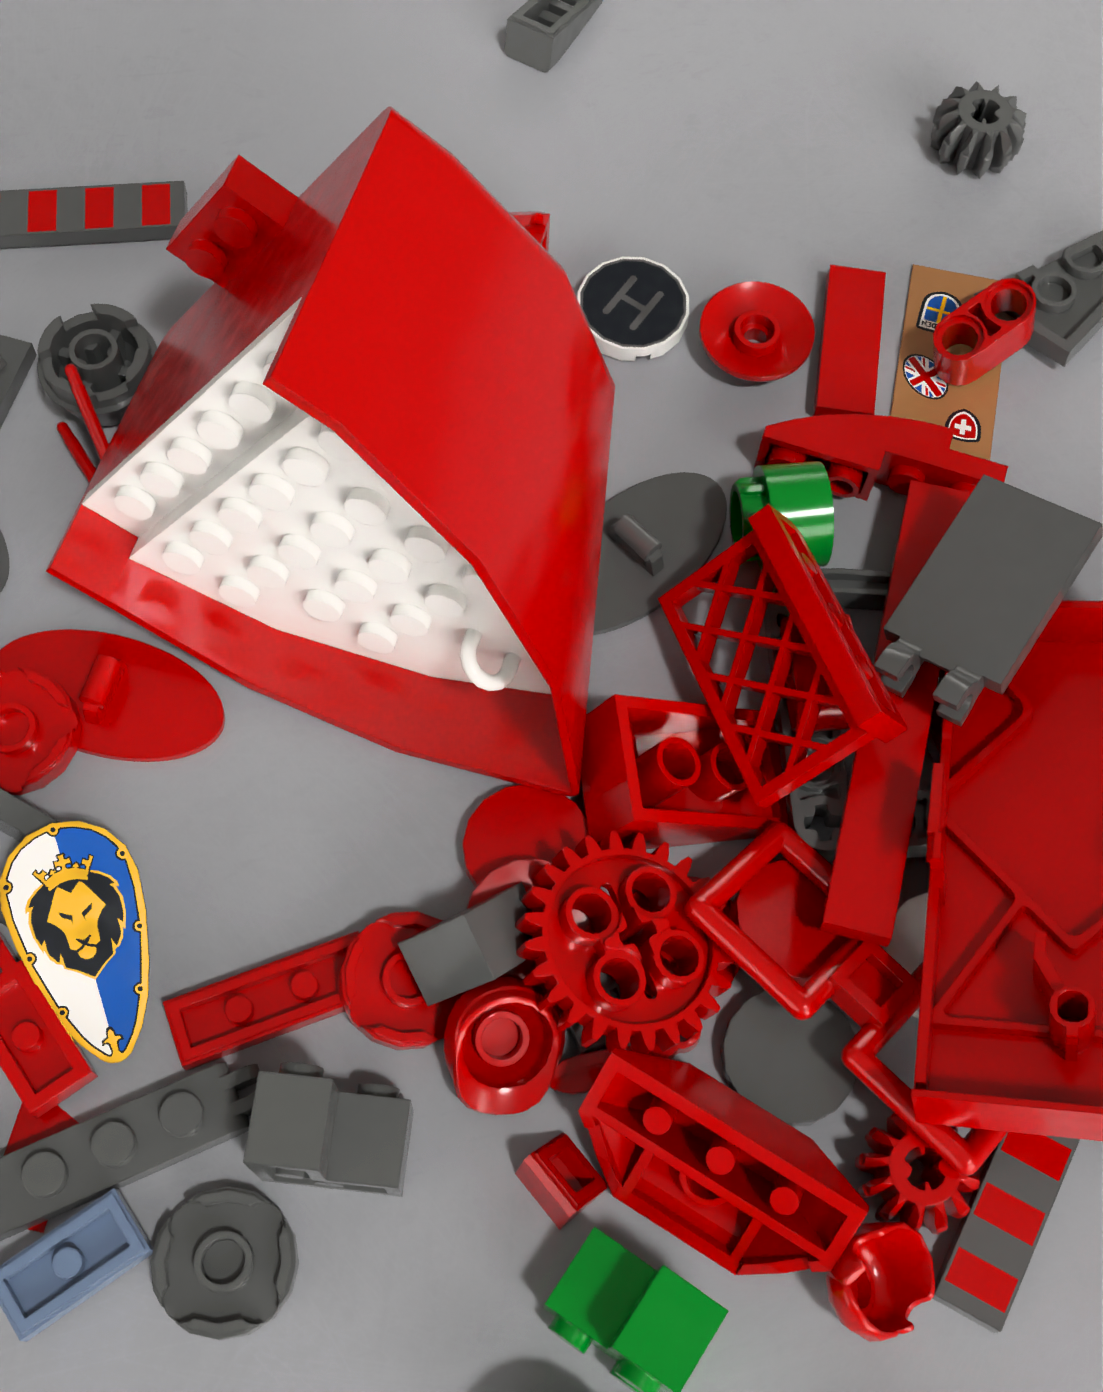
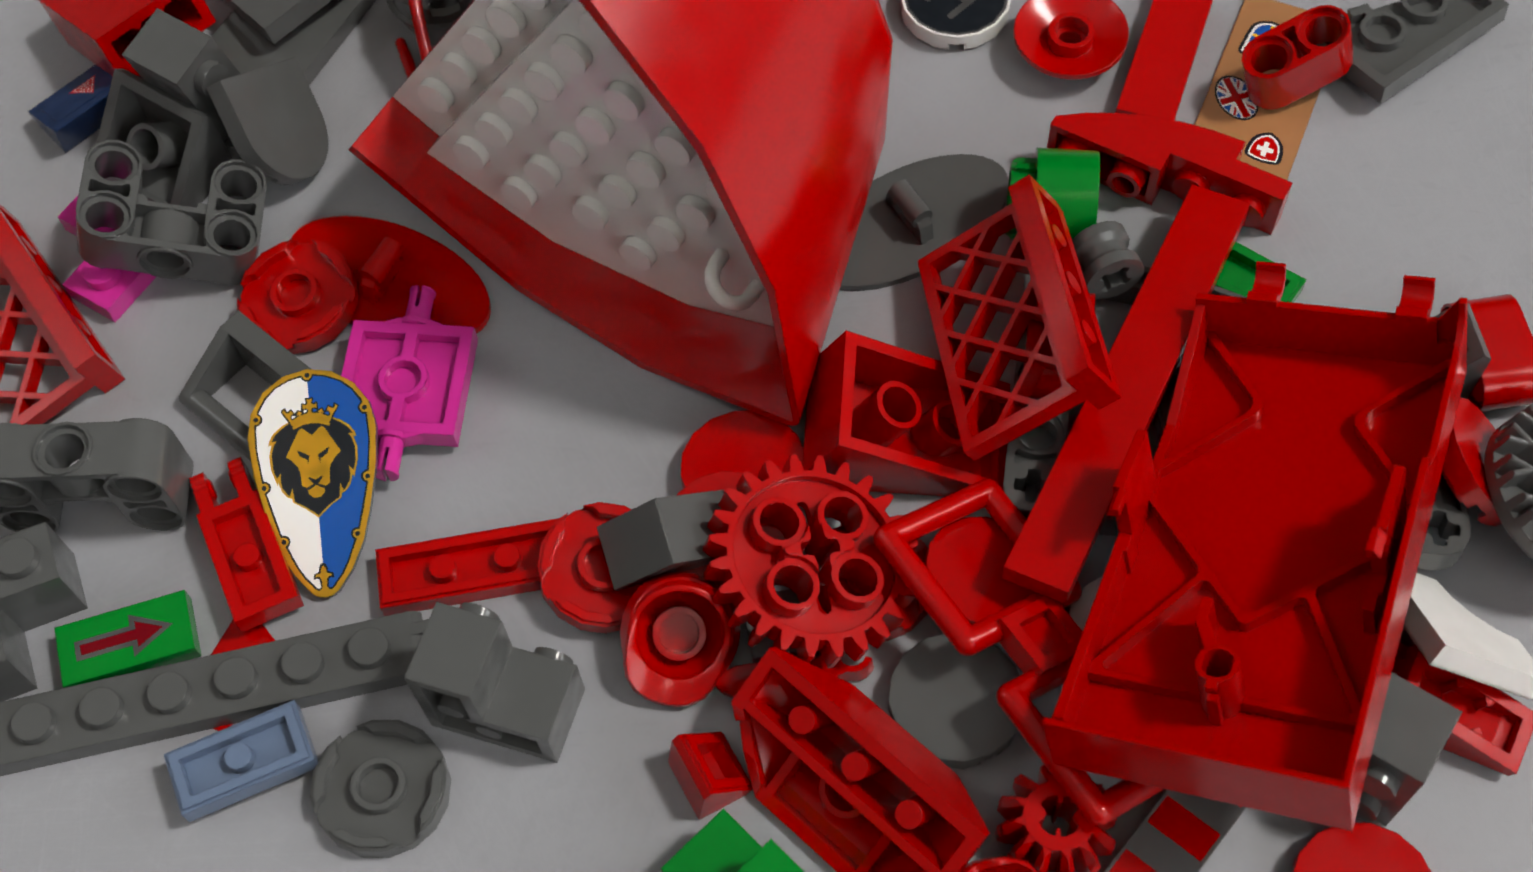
camera: 20 degrees right, 5 degrees down
dark grey tile [874,474,1103,727] -> none
none -> dark pink plate [341,285,478,481]
none -> dark grey wheel [1072,221,1145,299]

